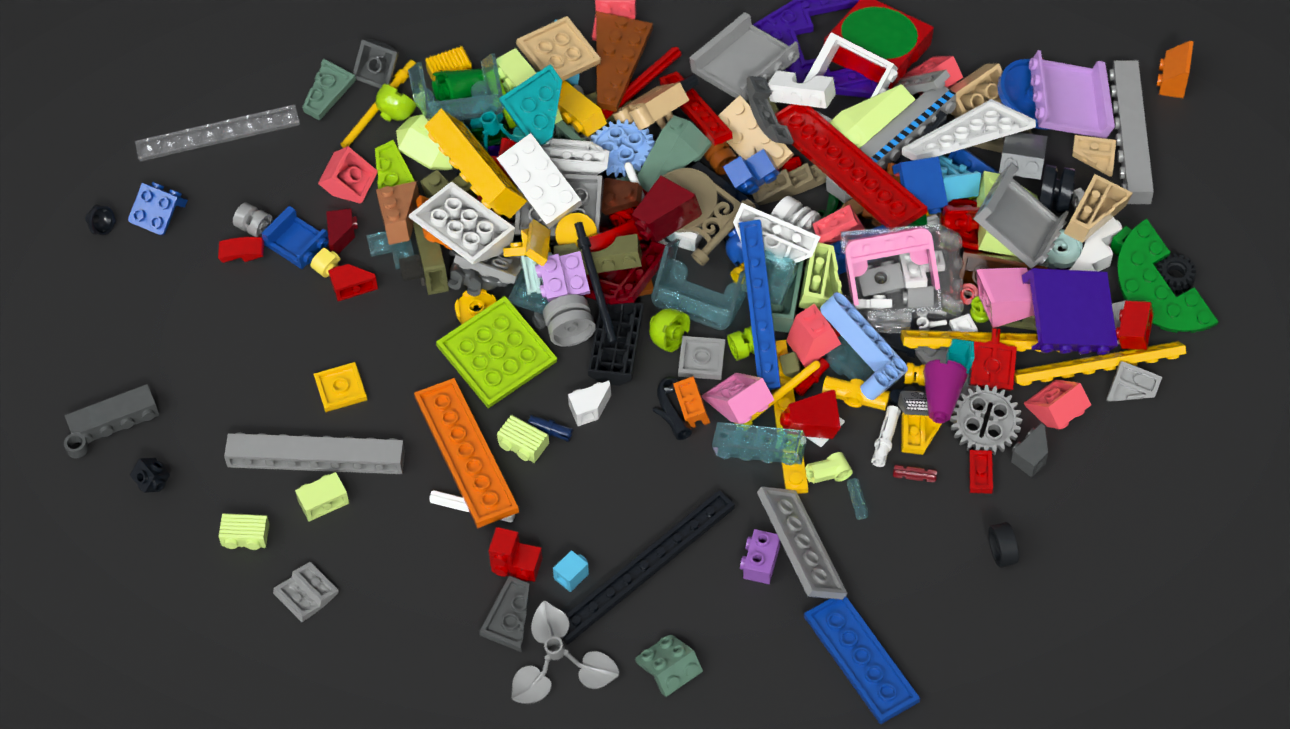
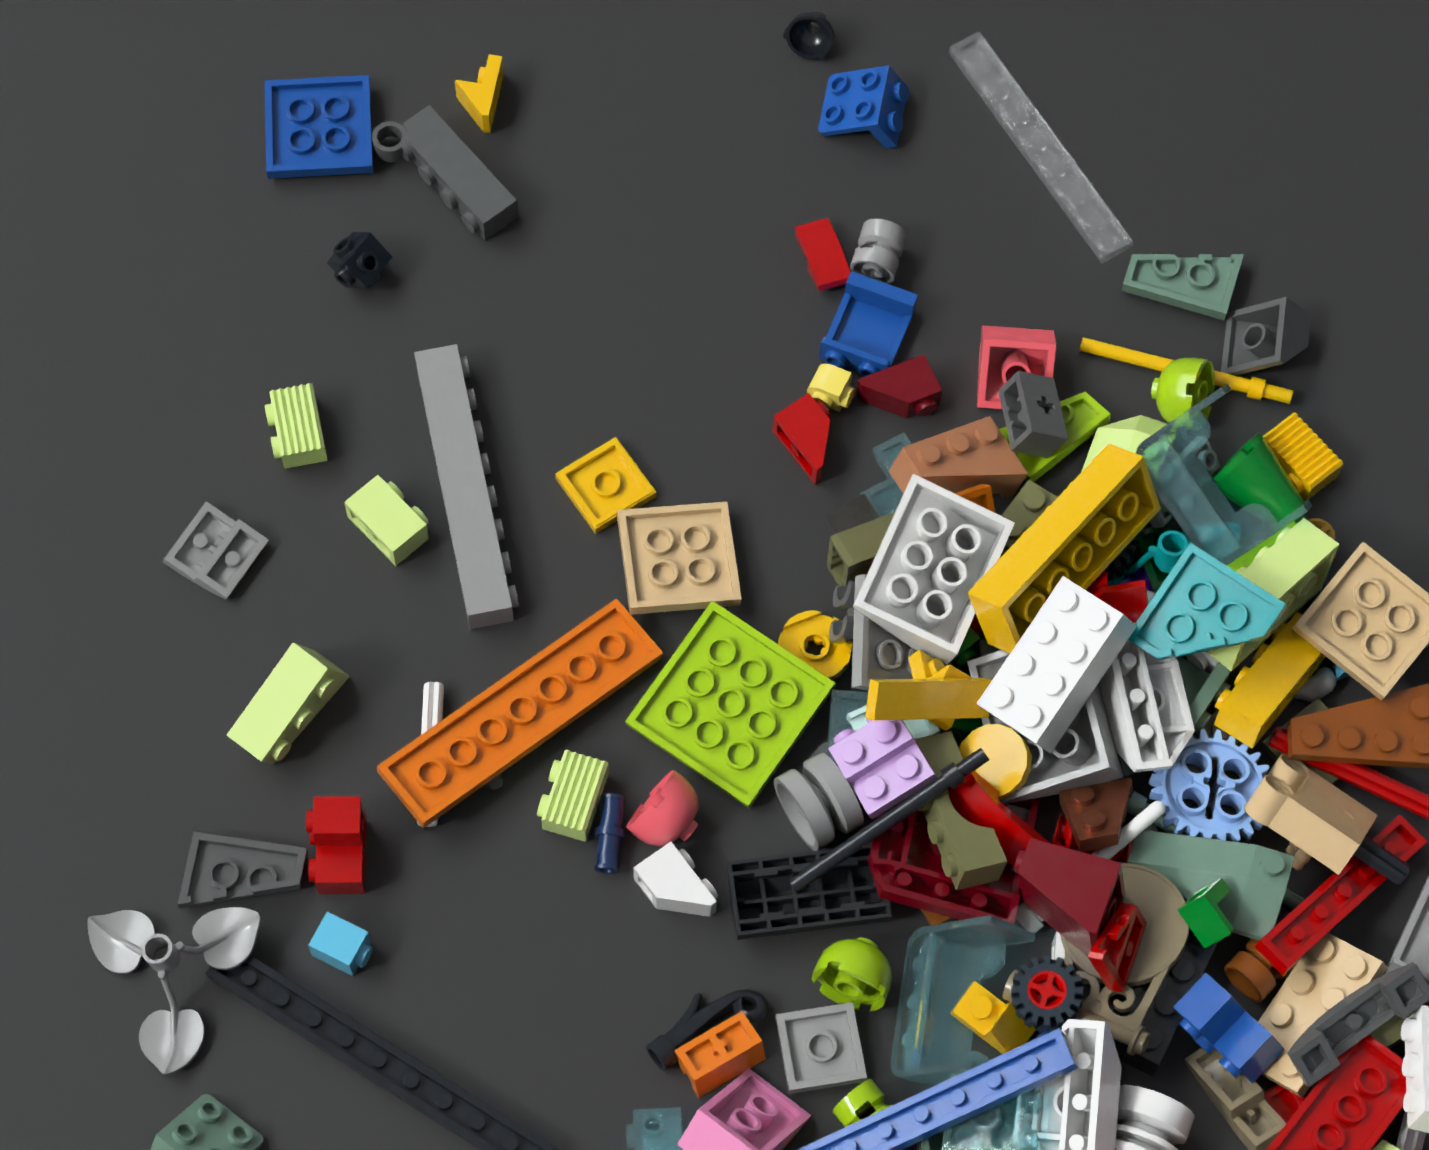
camera: 70 degrees right, 10 degrees up
none -> yellowish green wedge [227,642,350,765]
none -> blue plate [264,75,373,179]
none -> yellow slope [455,54,504,134]
none -> tan plate [617,502,742,615]
none -> coral cylinder [626,770,699,847]
none -> yellow slope [950,981,1036,1054]
none -> dark grey brick [998,371,1068,458]
none -> black wheel [1011,955,1083,1032]
none -> red wing [1088,902,1147,993]
none -> green panel [1177,878,1234,949]

